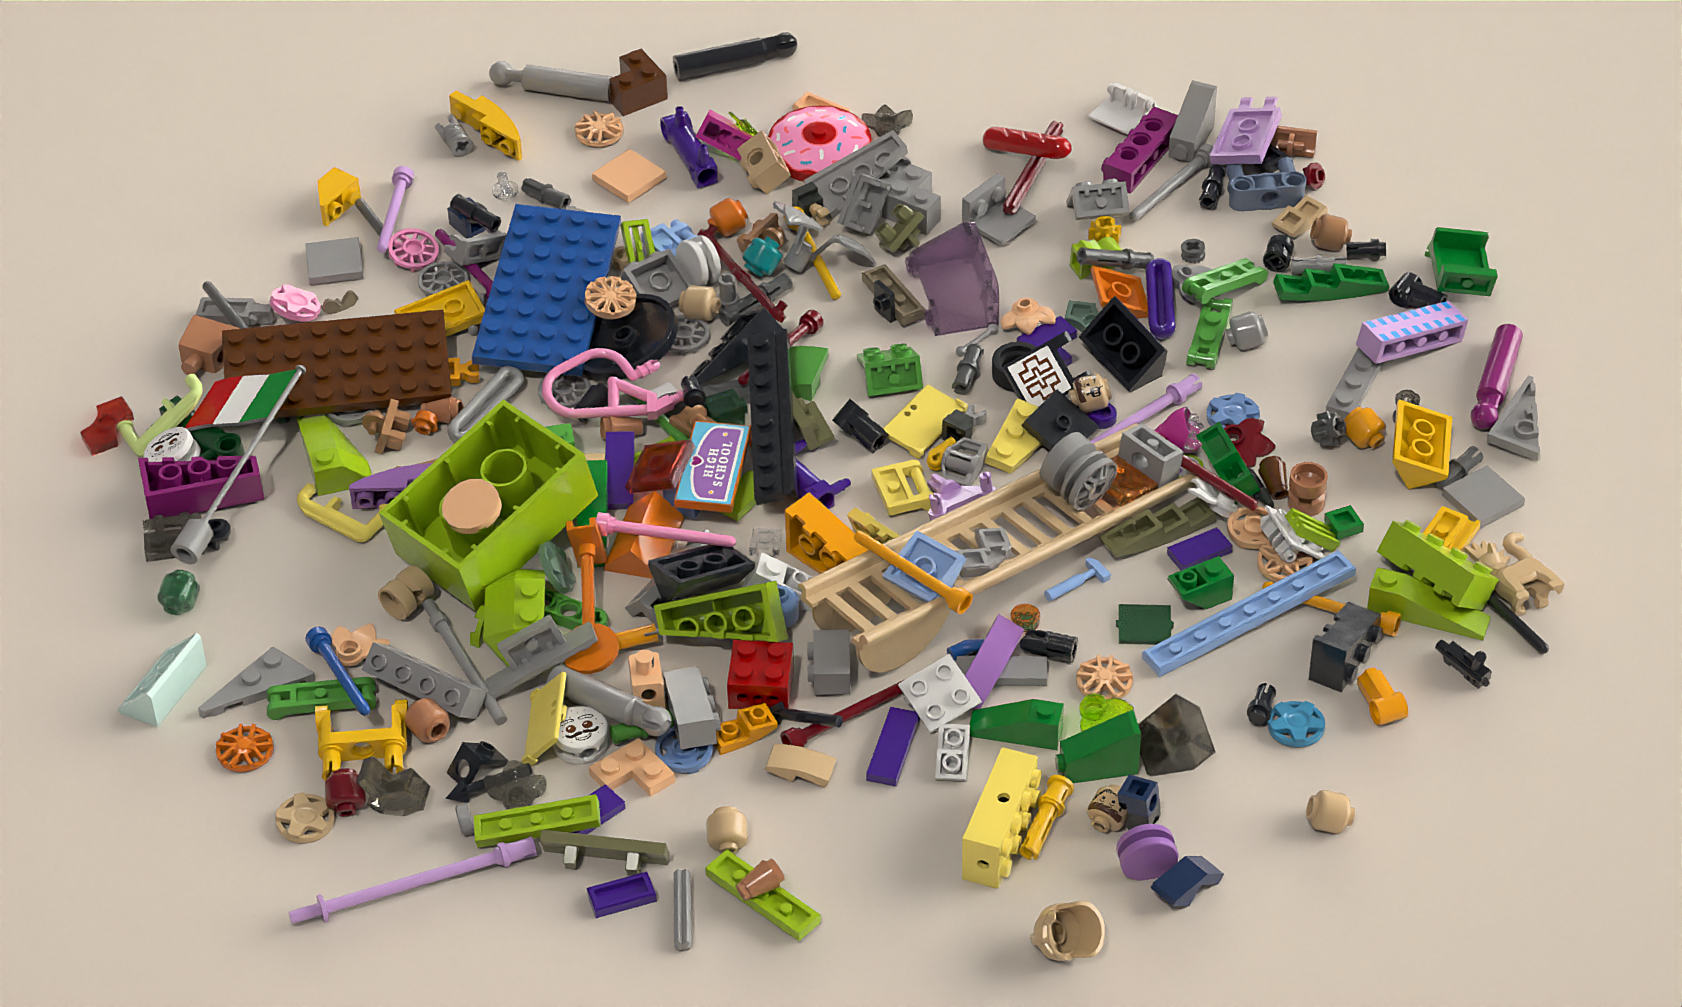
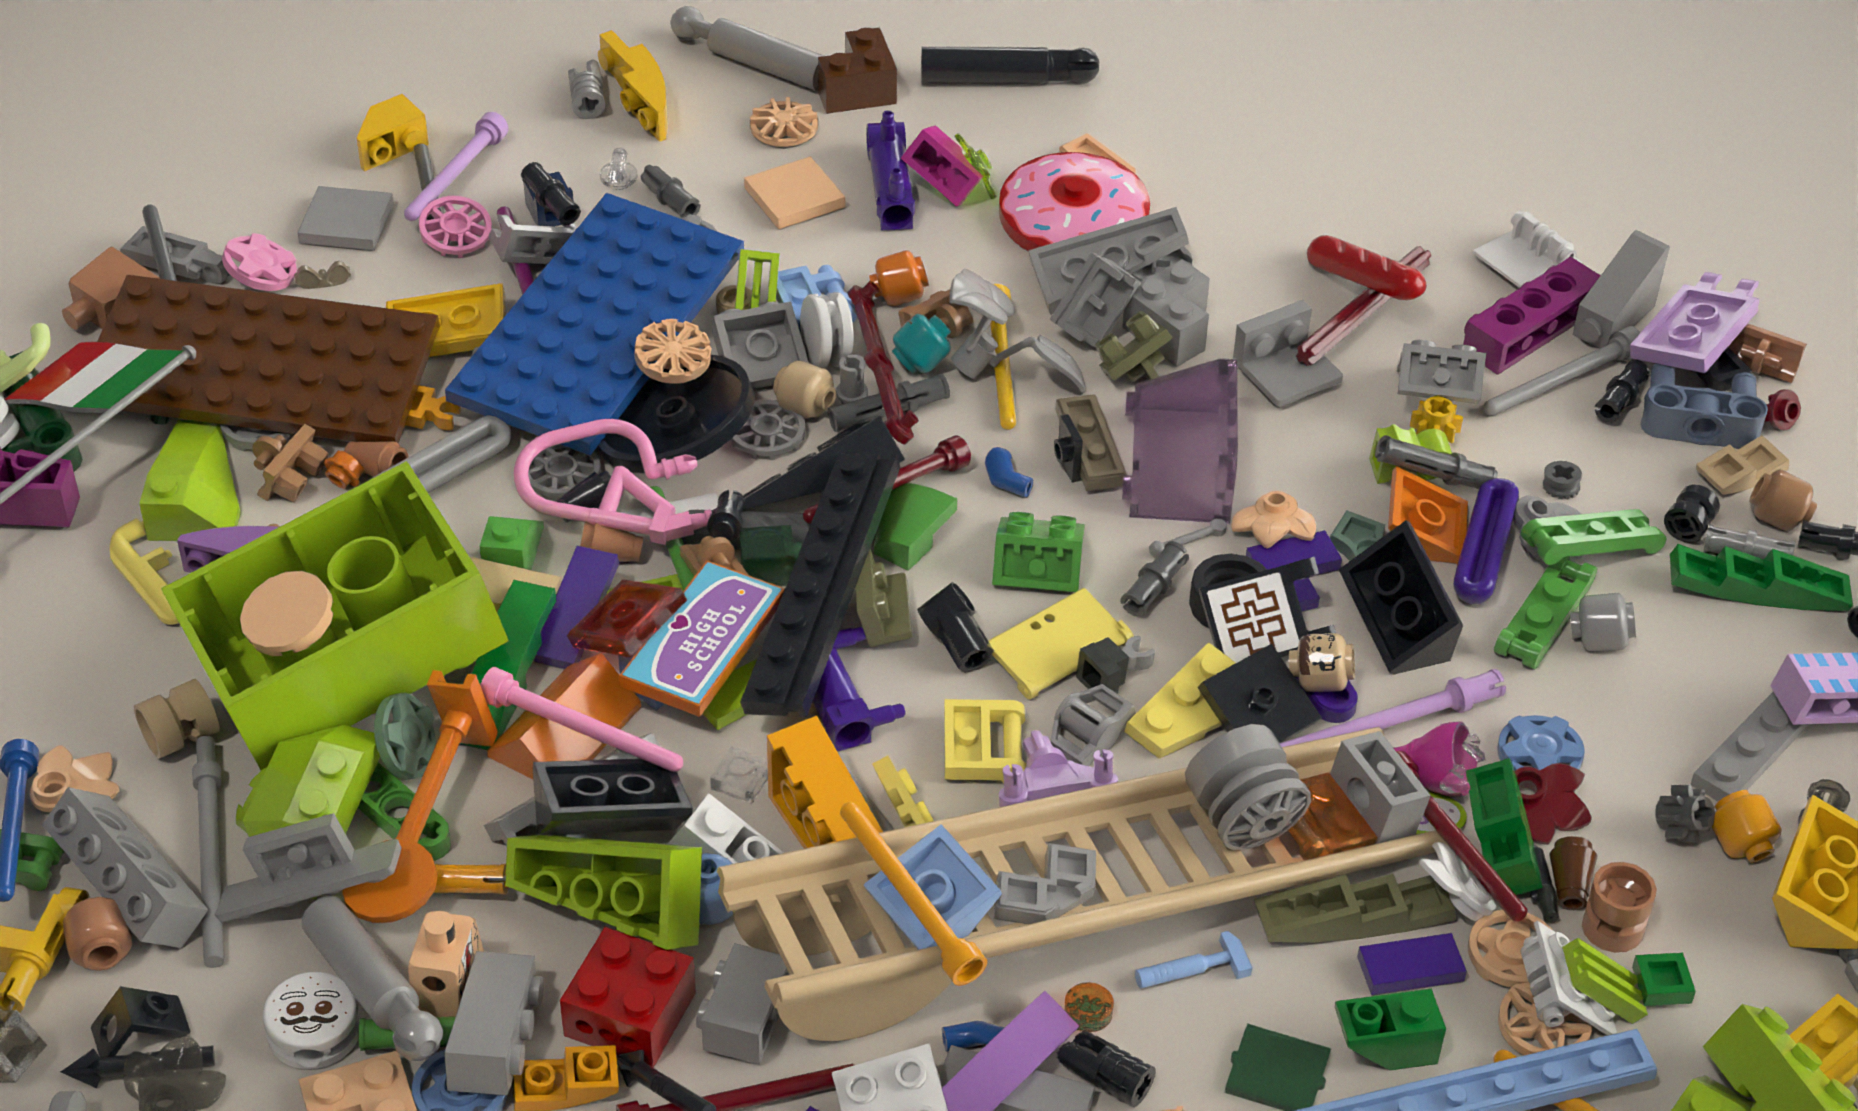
camera: 15 degrees right, 0 degrees up
light grey wheel [418,261,469,297] -> none
light yellow door [521,672,567,766] -> none
tan brick [737,130,791,194] -> none
pearl dark grey piece [792,182,830,226] -> none
clear smoke plate [862,104,913,137] -> none
yellow arm [927,436,956,471] -> none
none -> blue arm [984,447,1034,497]

